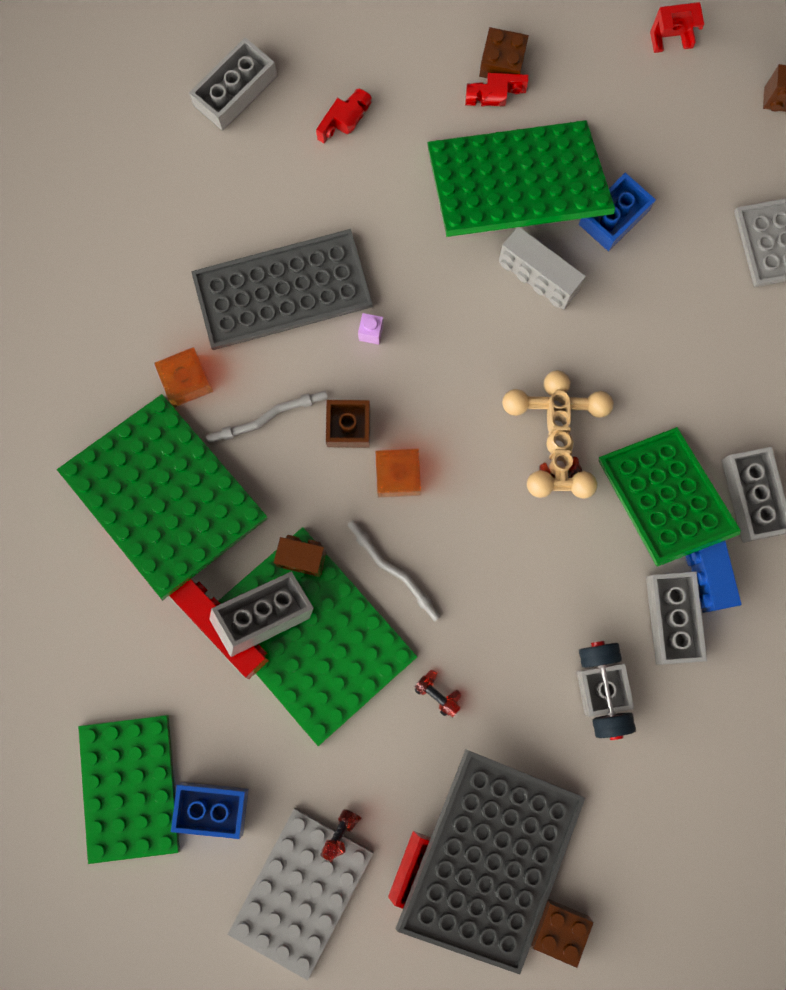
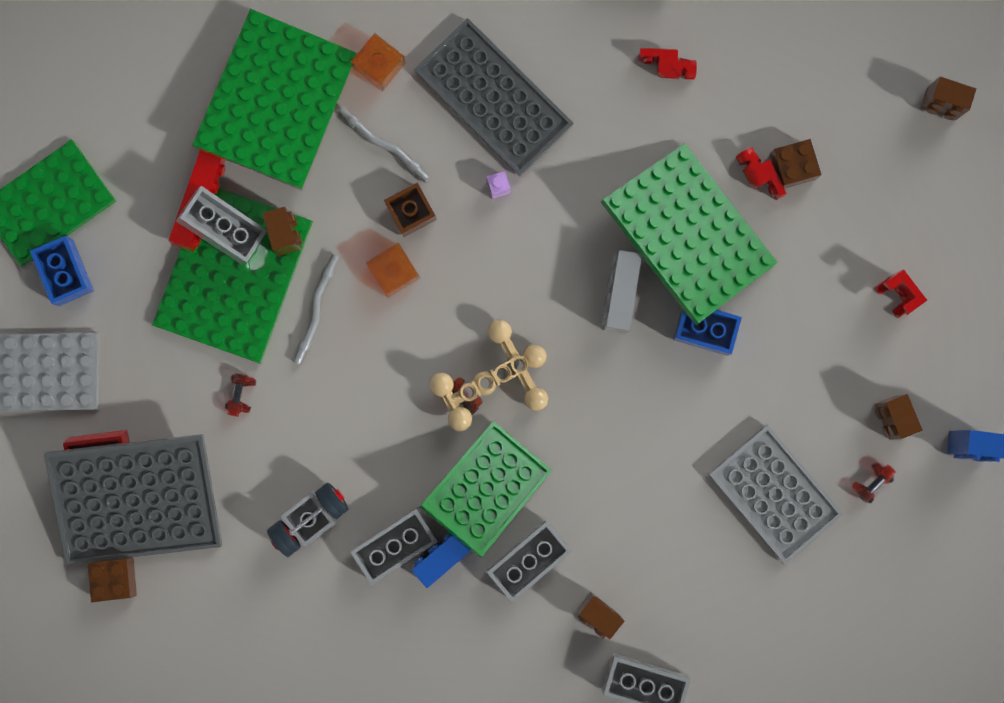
camera: 60 degrees right, 5 degrees up
clear red piece [321,809,362,862] -> none

